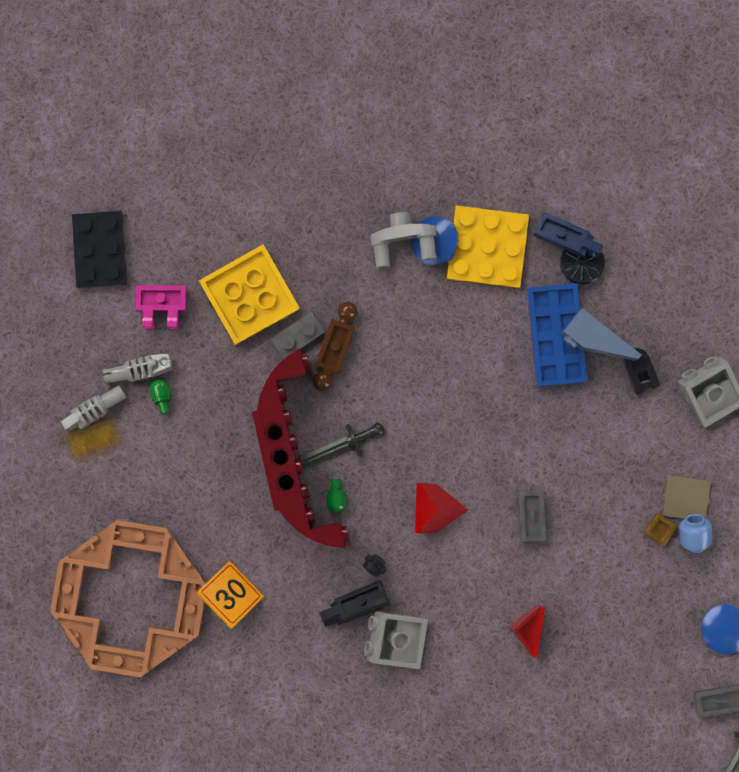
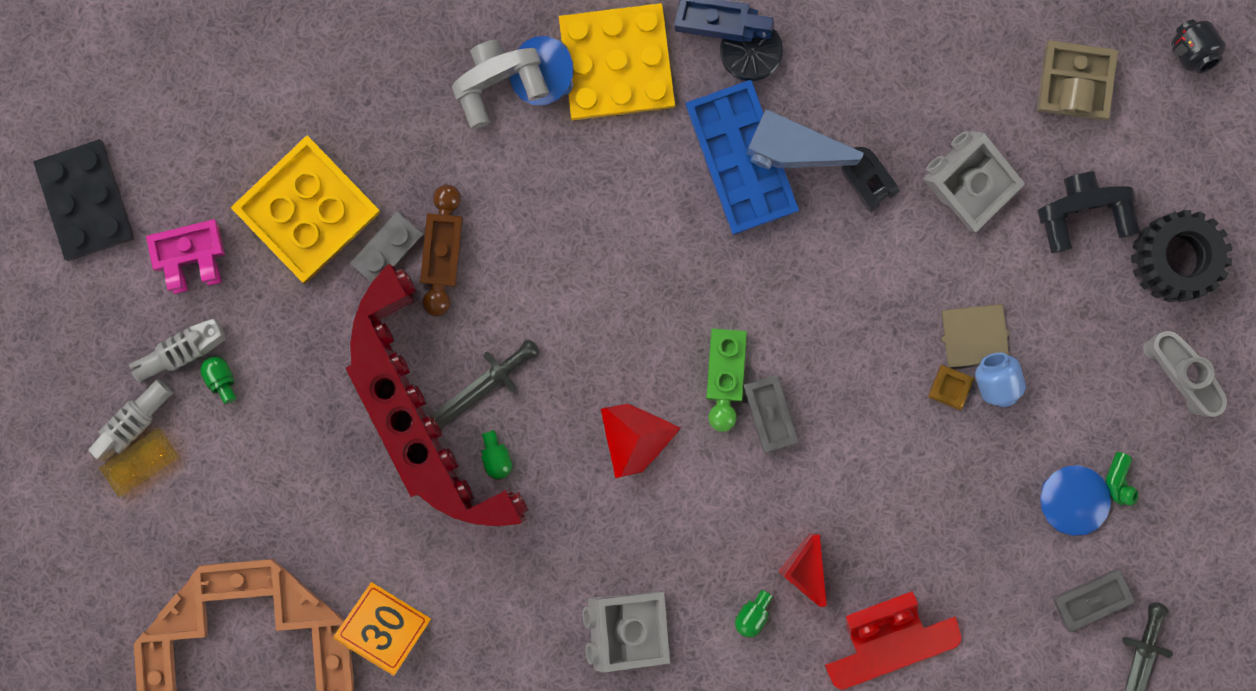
camera: 15 degrees left, 0 degrees up
black hinge [319,580,390,627] -> none
black plate [363,554,387,577] -> none
none -> bright green plate [706,328,747,432]
none -> green cylinder [735,589,773,638]
none -> red plate [825,591,961,689]

